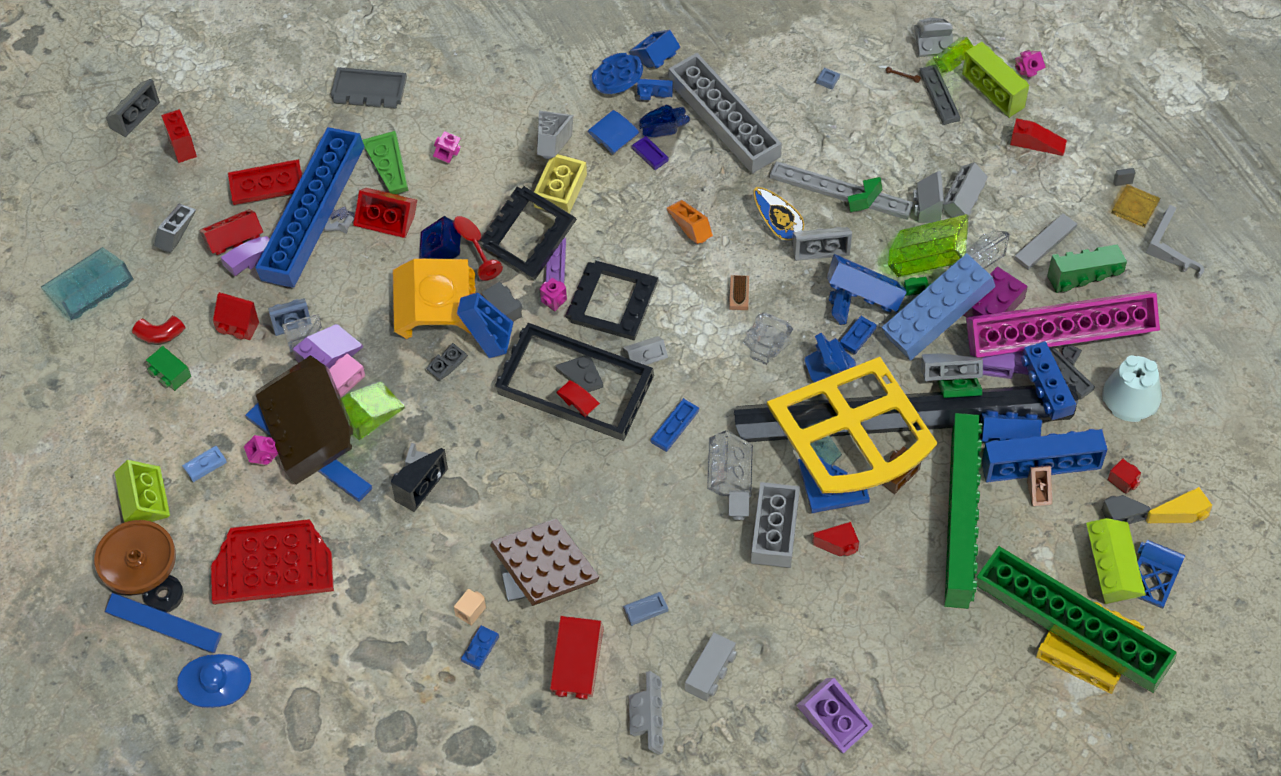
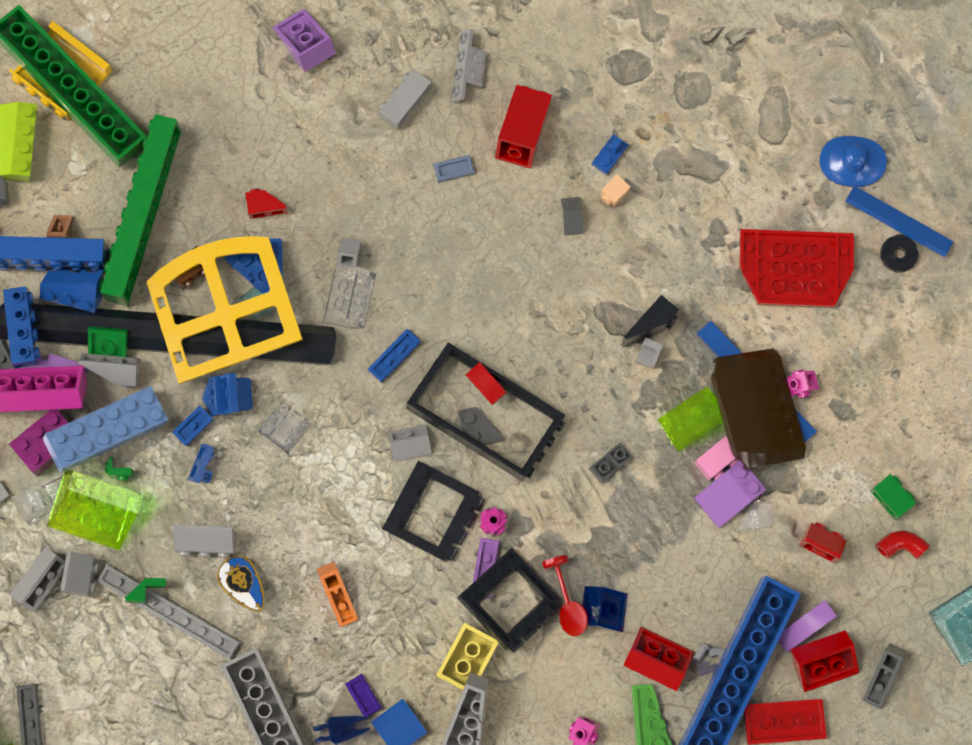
camera: 175 degrees left, 20 degrees up
dark orange dish [94,520,176,594] -> none
lime slope [114,460,170,522] -> none
medium blue plate [182,446,227,482] -> none
sand blue slope [268,298,312,336] -> none
light orange panel [393,259,476,339] -> none
blue wedge [457,292,514,358] -> none
dark grey brick [481,281,523,322] -> none
plate [490,518,599,606] -> none
tile [729,275,749,310] -> none
light grey brick [751,482,800,568] -> none
slope [827,254,907,312] -> none

